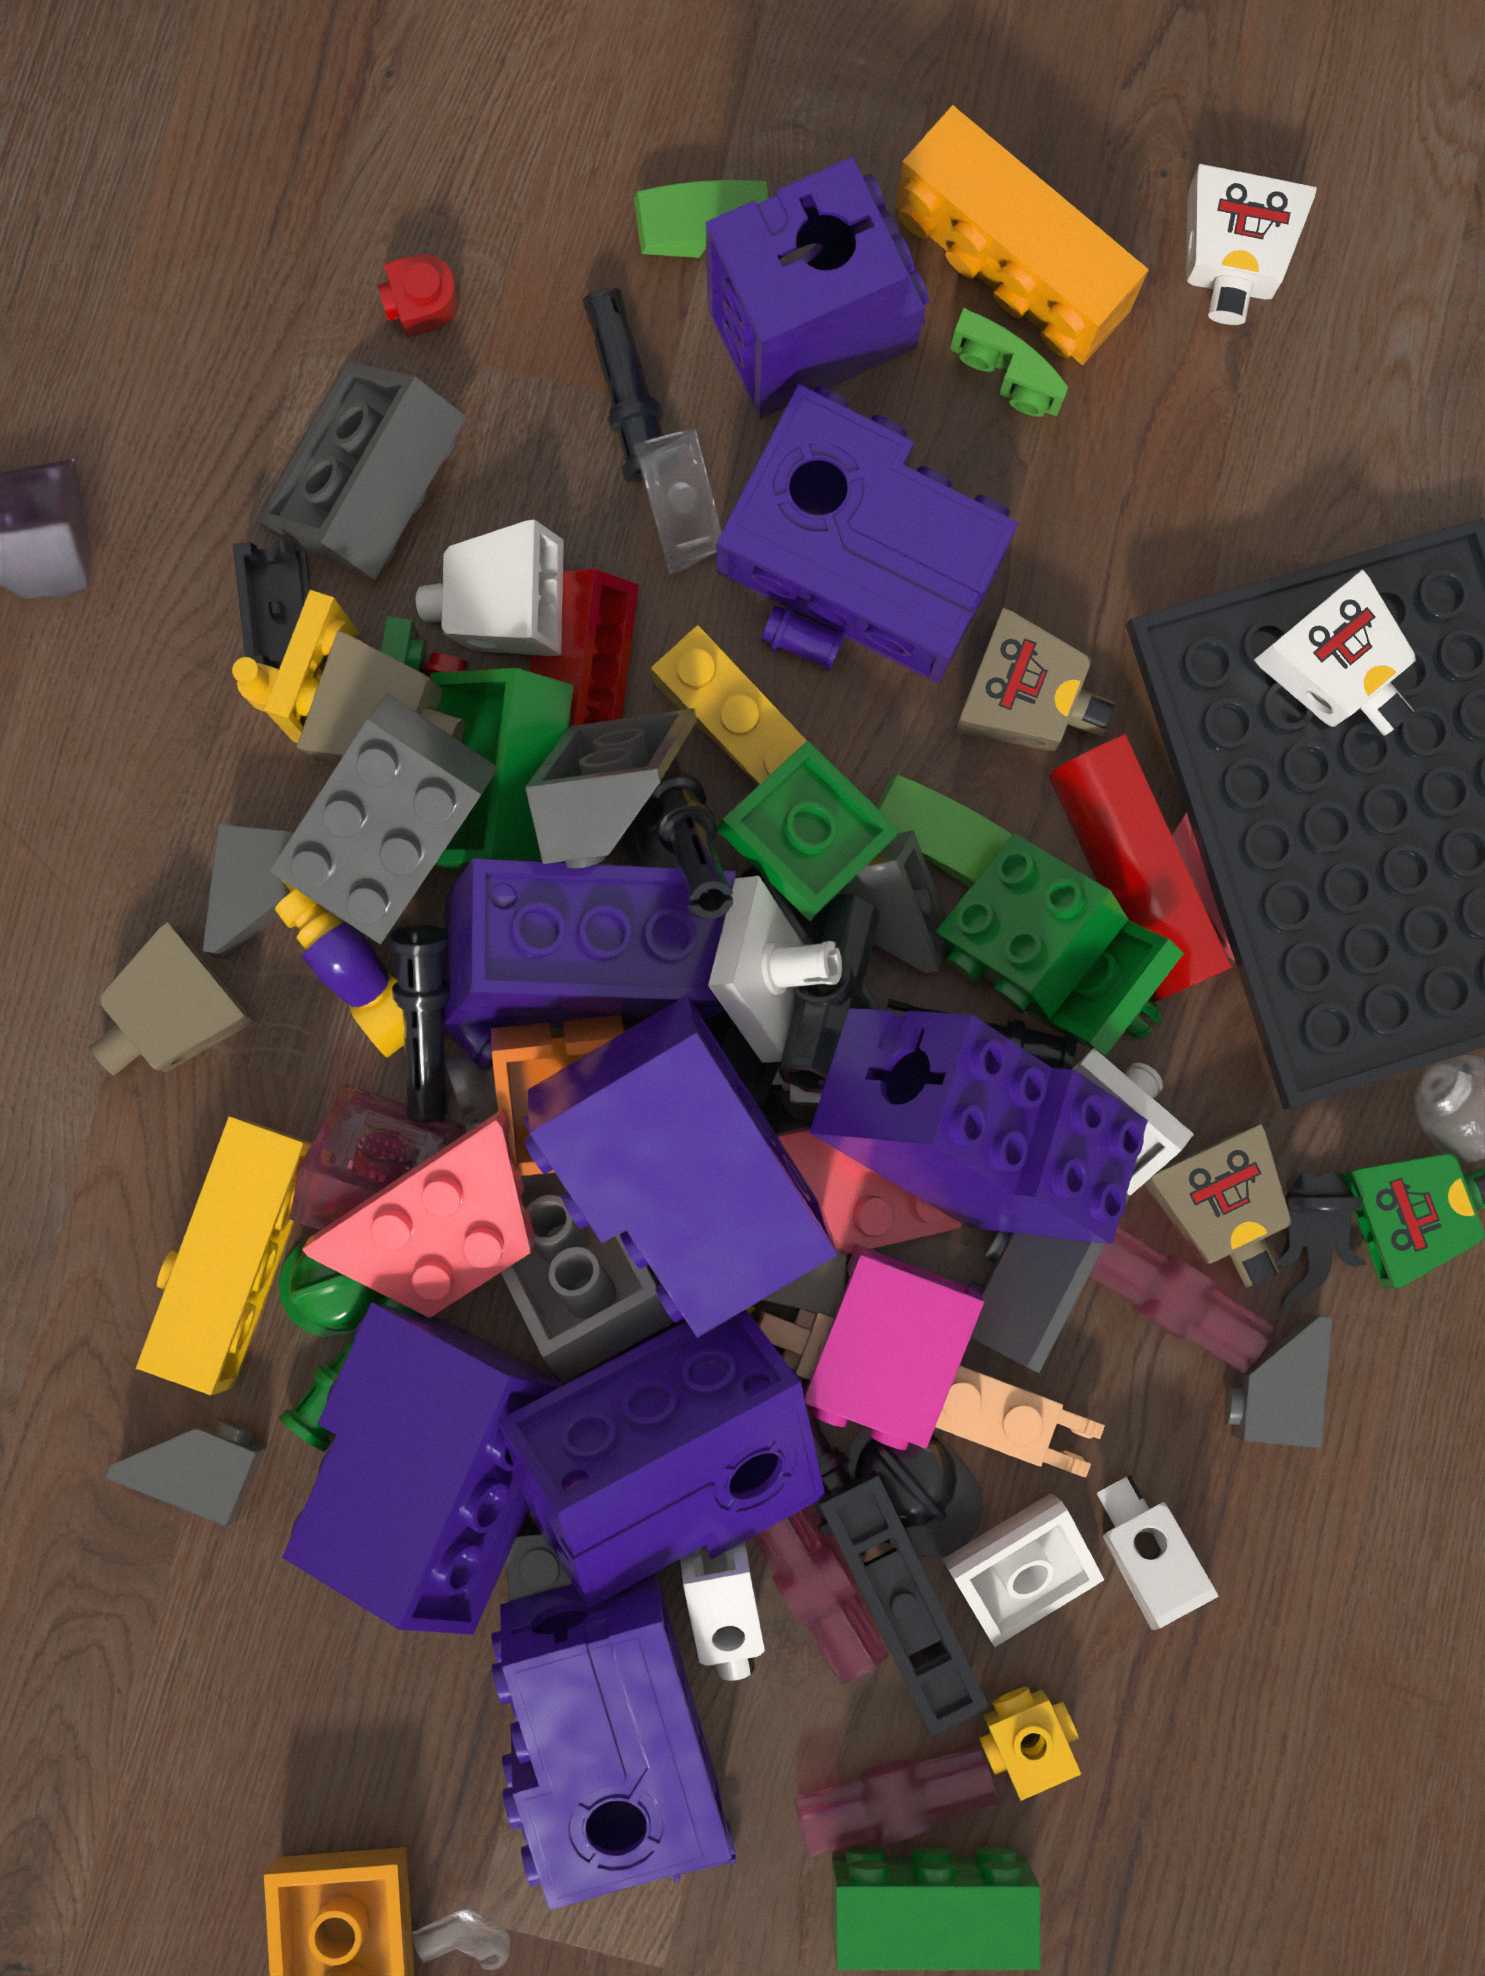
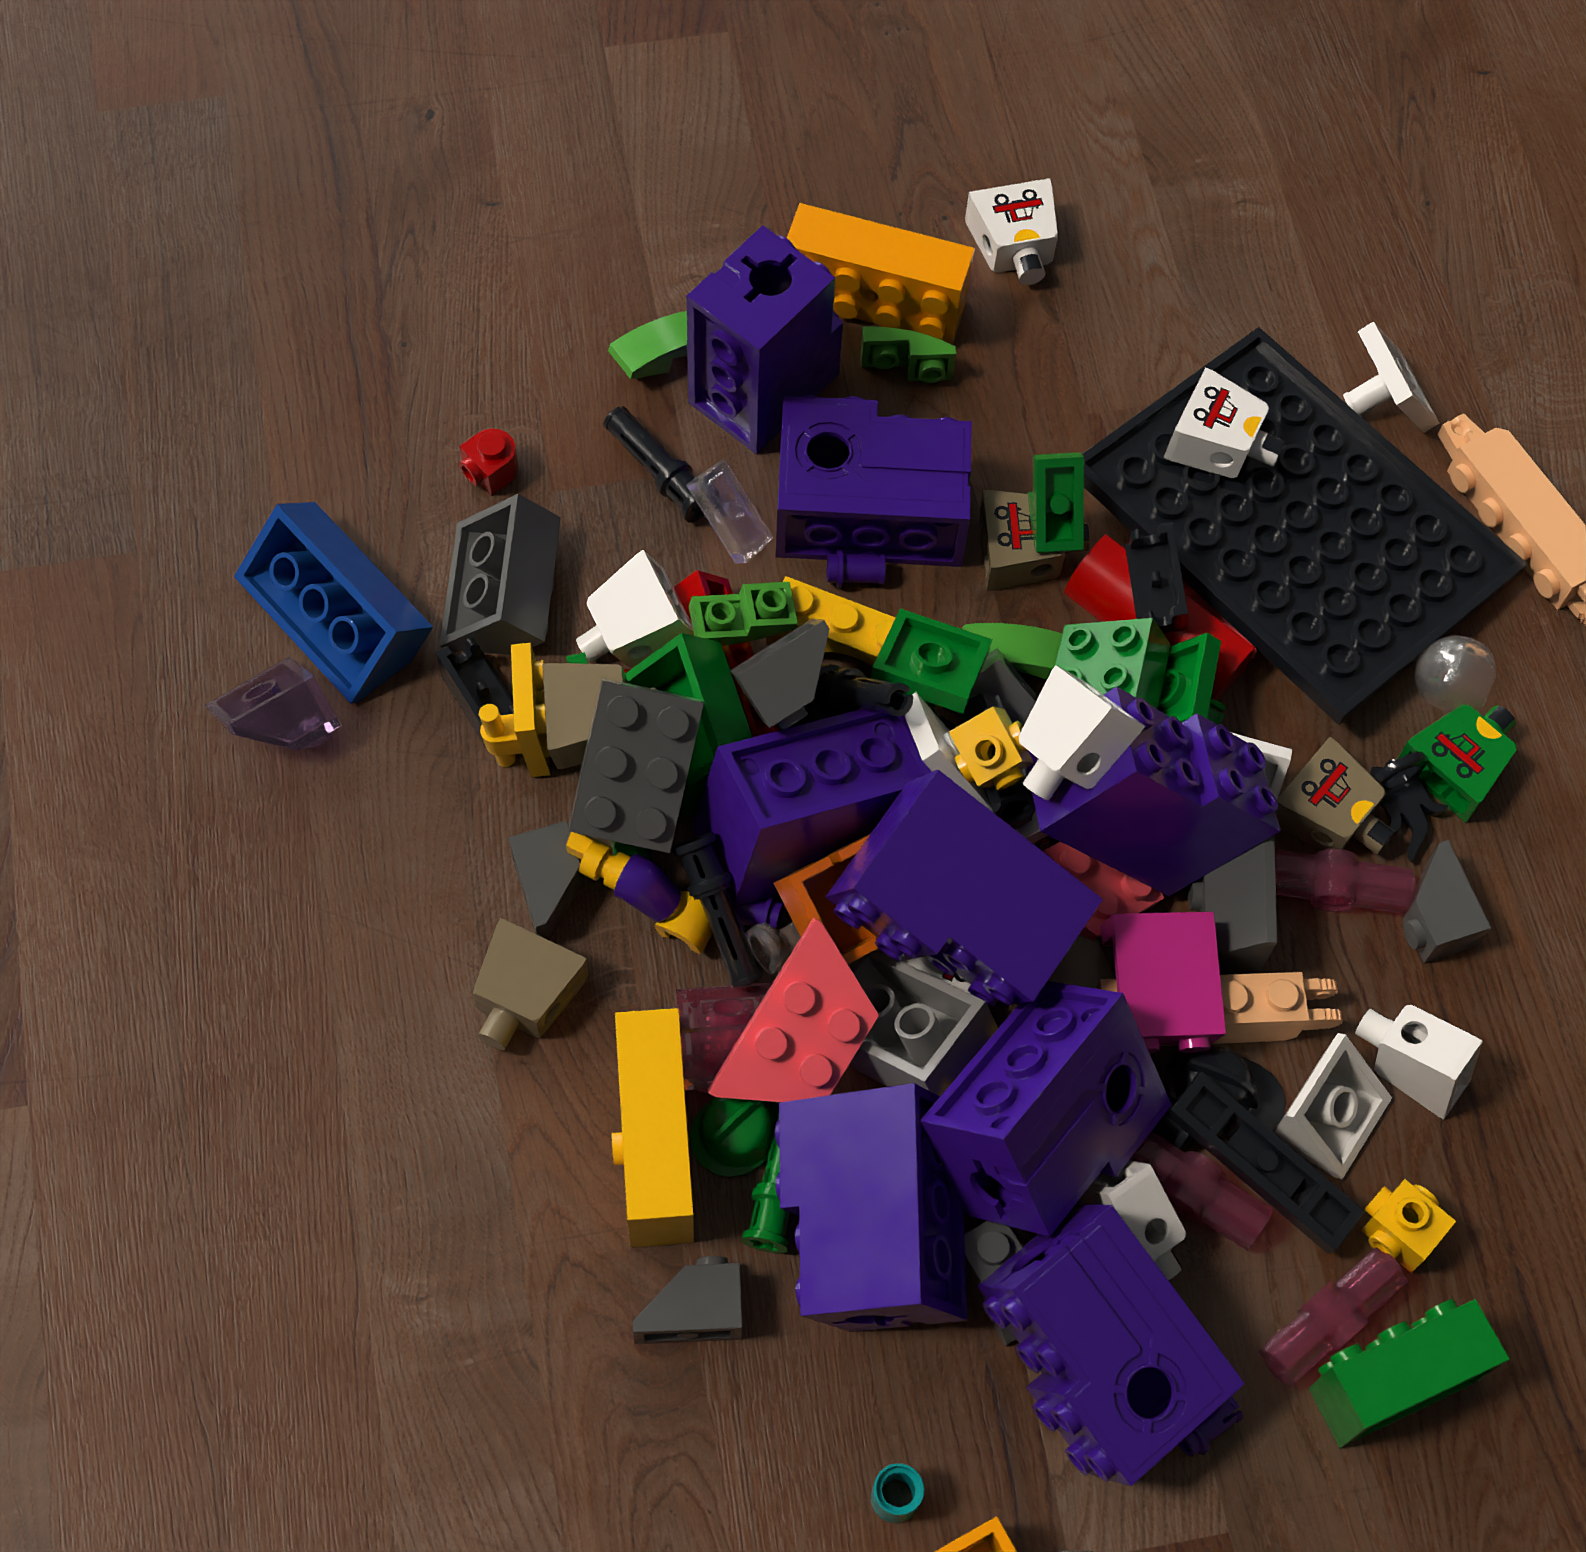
camera: 25 degrees left, 20 degrees down
none -> blue slope [234,502,433,704]
none -> bright green slope [689,582,798,646]
none -> teal beam [871,1463,924,1523]
none -> yellow brick [949,706,1034,791]
none -> white torso [1019,665,1145,801]
none -> green slope [1028,452,1084,553]
none -> black hinge [1125,522,1188,633]

